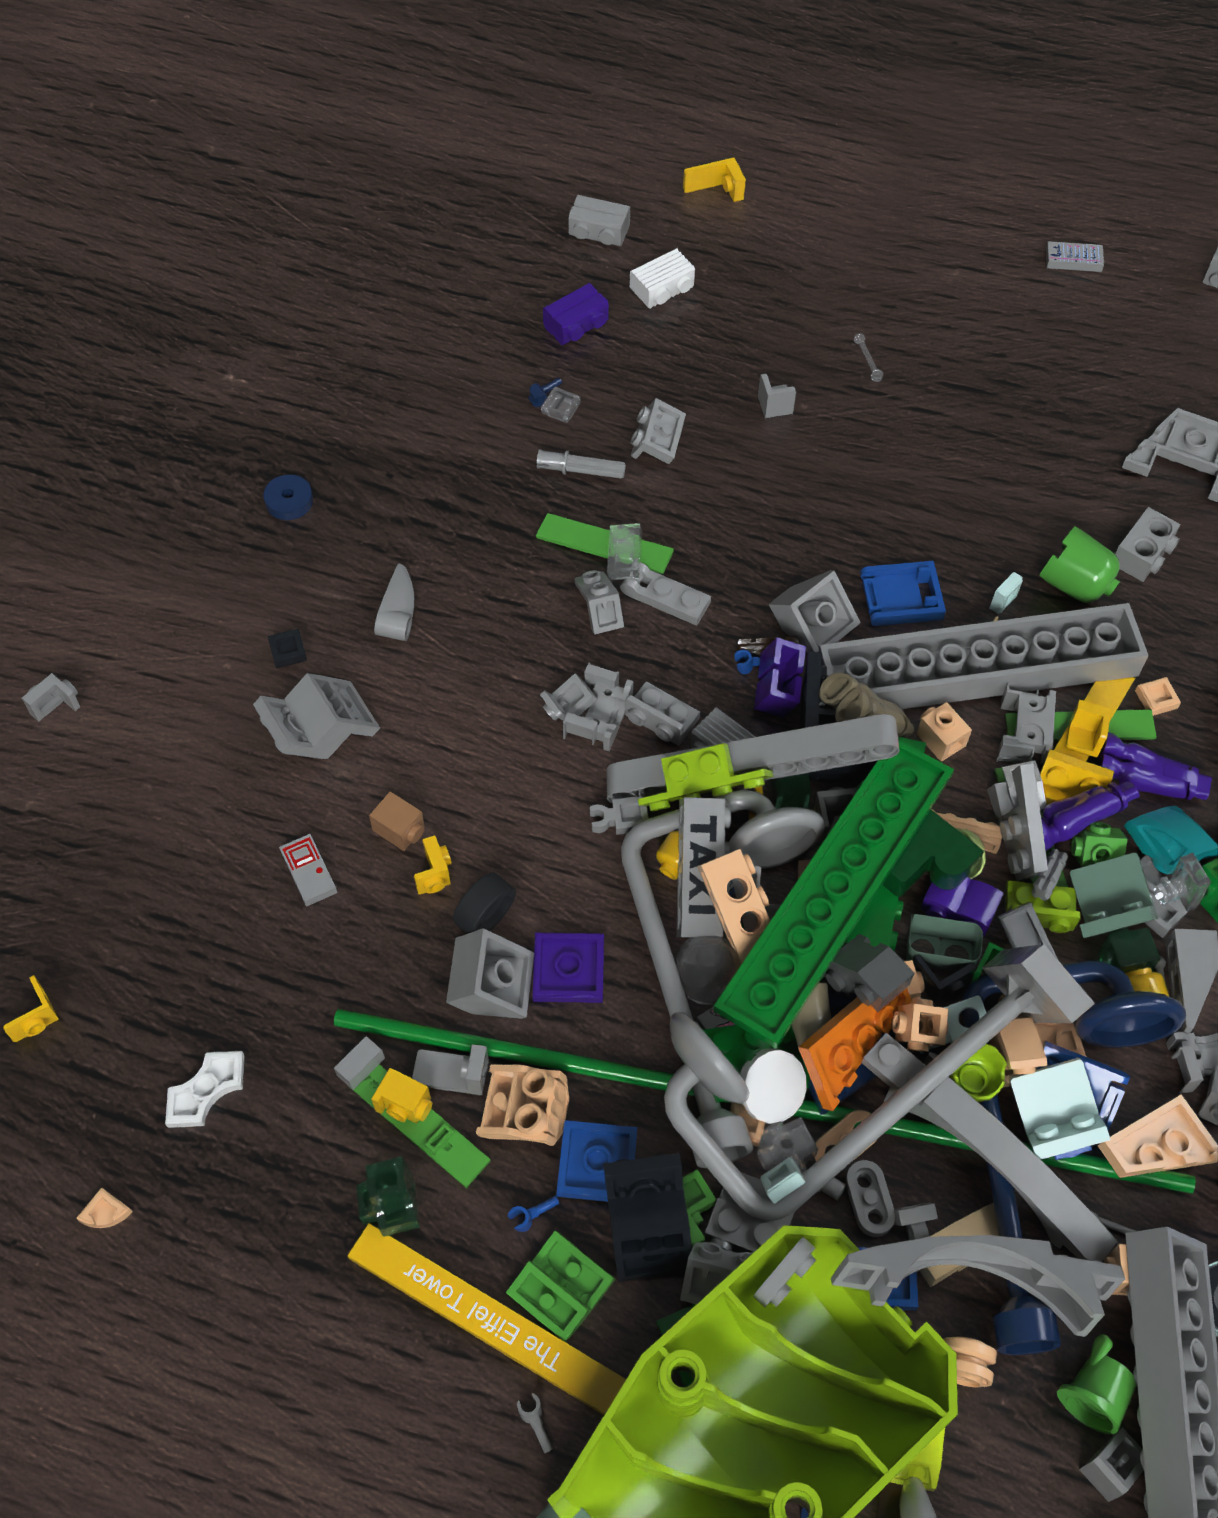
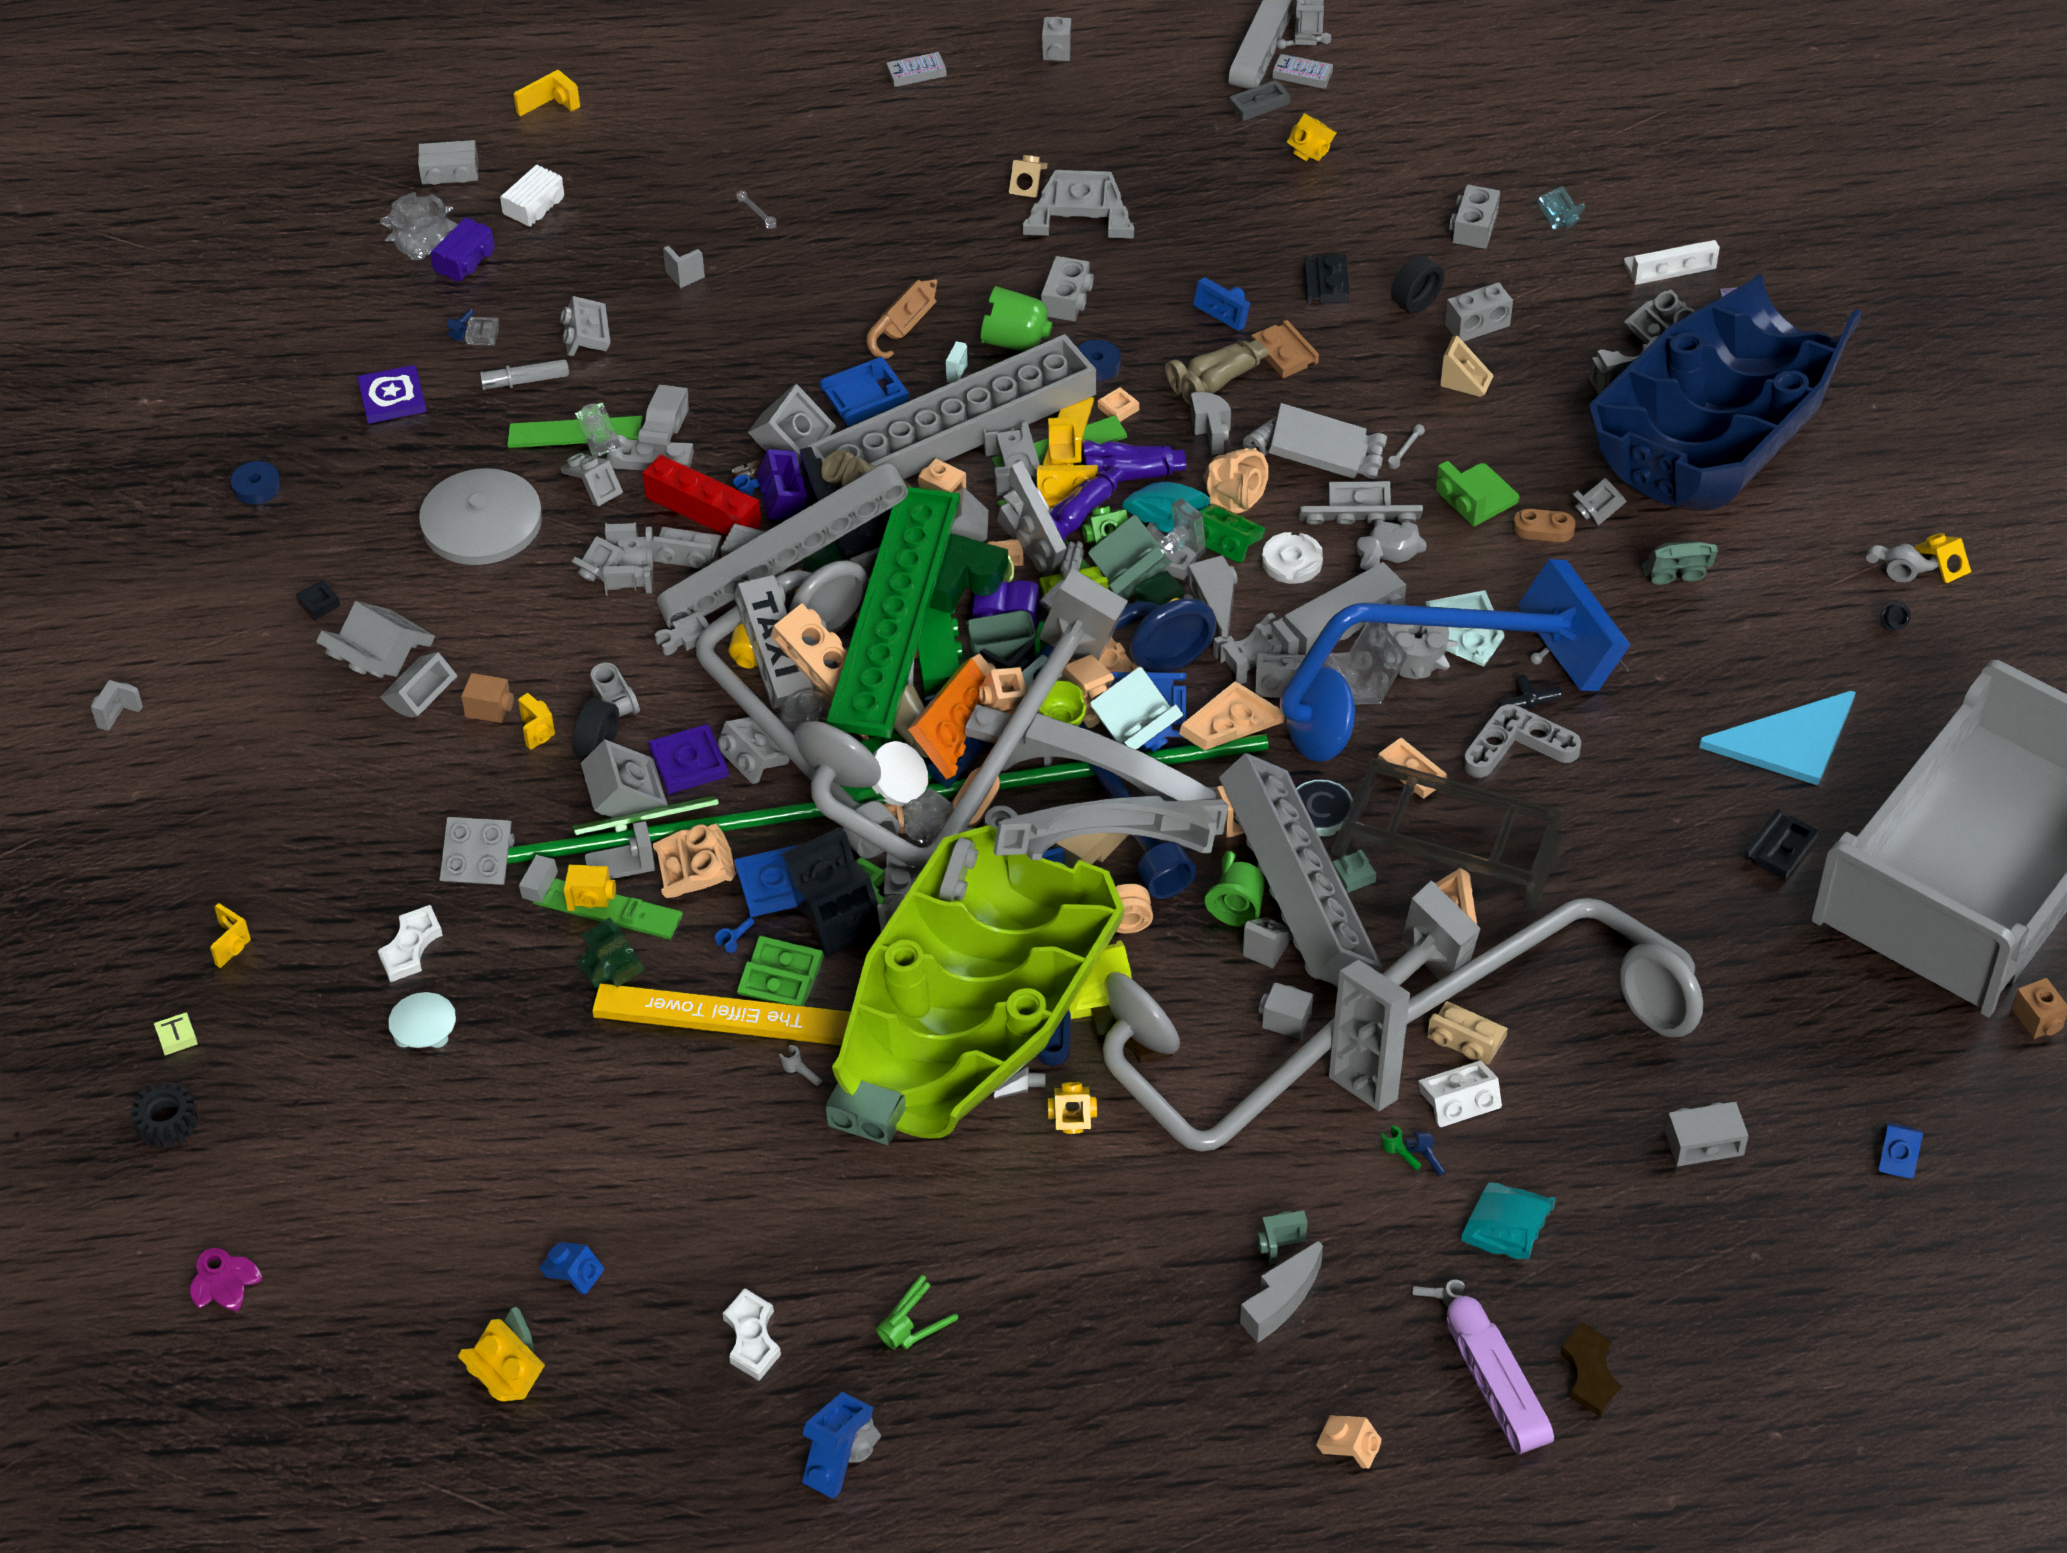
camera: 20 degrees left, 10 degrees down
light nougat tile [76,1188,132,1228] -> none
light grey tile [279,834,338,907] -> none
light grey piece [374,563,414,641] -> none
lime bracket [637,743,773,811] -> none
light aqua tile [760,1157,806,1204] -> none
dark grey brick [825,934,915,1012] -> none
none -> dark purple tile [357,365,426,423]
none -> clear brick [380,193,457,260]
none -> light grey brick [380,652,457,717]
none -> light aqua dish [388,992,456,1048]
none -> light grey dish [419,468,542,565]
none -> light grey hinge [440,817,514,885]
none -> bright green piece [571,796,719,835]
none -> light grey piece [591,663,640,717]
none -> light grey piece [638,384,689,445]
none -> red brick [642,454,762,536]
none -> light grey bracket [717,717,790,784]
none -> medium nougat plate [866,279,937,359]
none -> light grey brick [951,487,989,542]
none -> tan bracket [1009,155,1048,197]
none -> dark blue piece [1077,340,1121,381]

